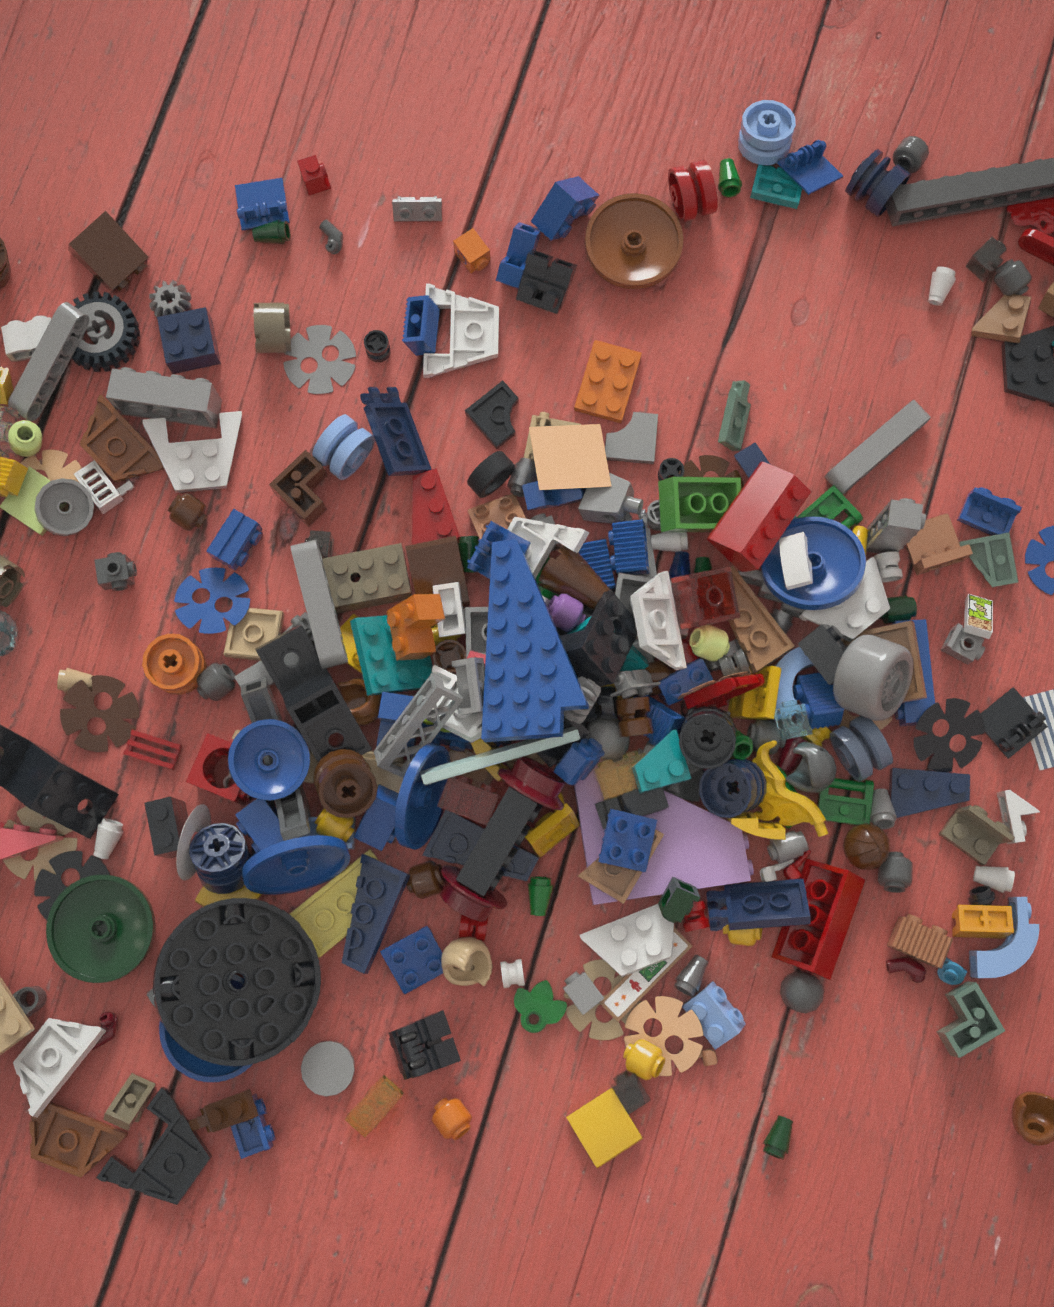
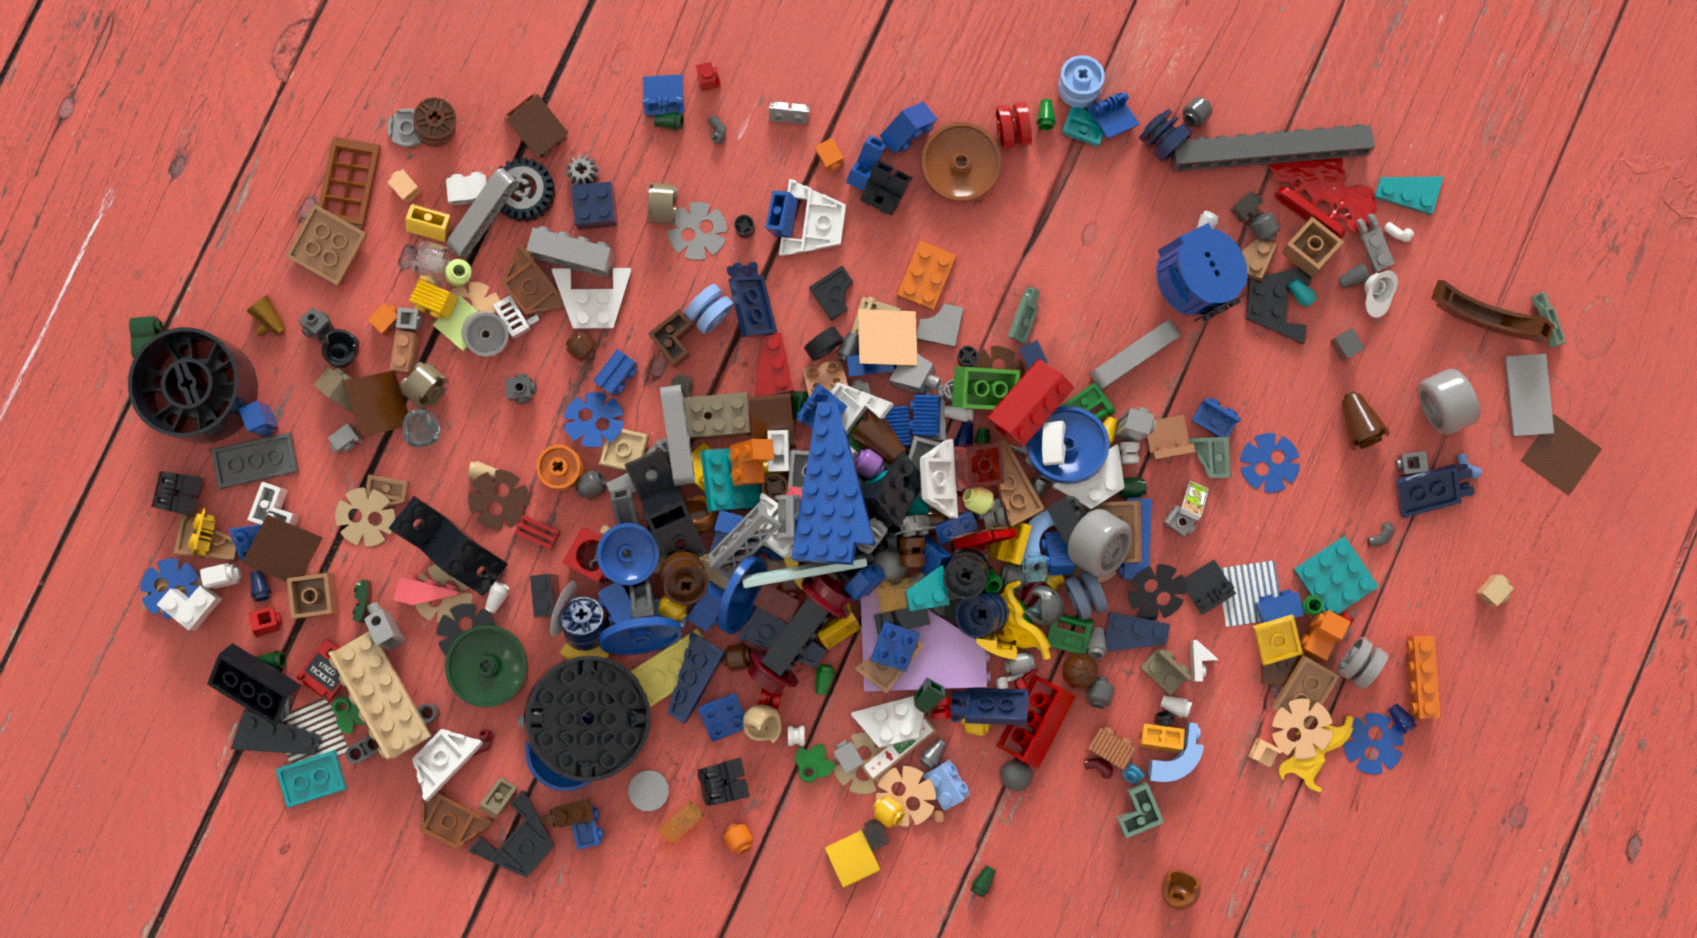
camera: 10 degrees right, 5 degrees up
none -> blue piece [1156,223,1248,321]

